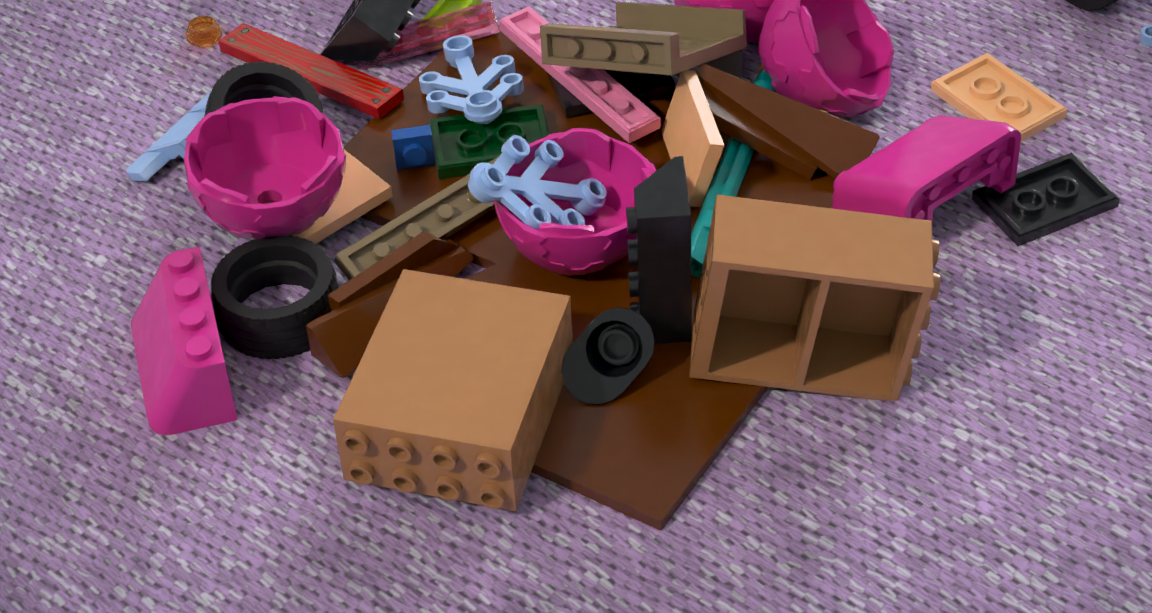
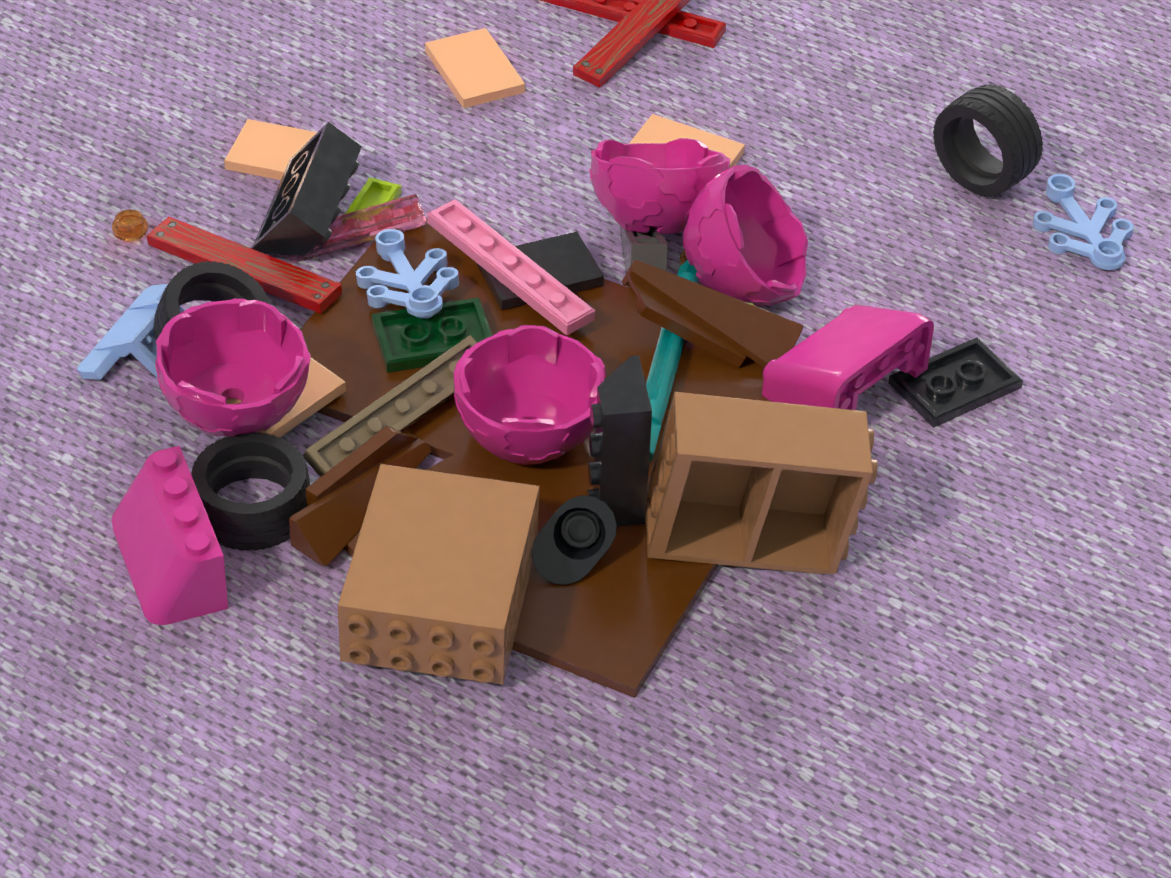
camera: 10 degrees left, 0 degrees up
blue plate [391,125,435,170] -> none
light blue plant [468,135,607,231] -> none
dark tan panel [540,1,747,75] -> none
light nougat tile [661,70,724,207] -> none
light nougat tile [931,53,1067,142] -> none

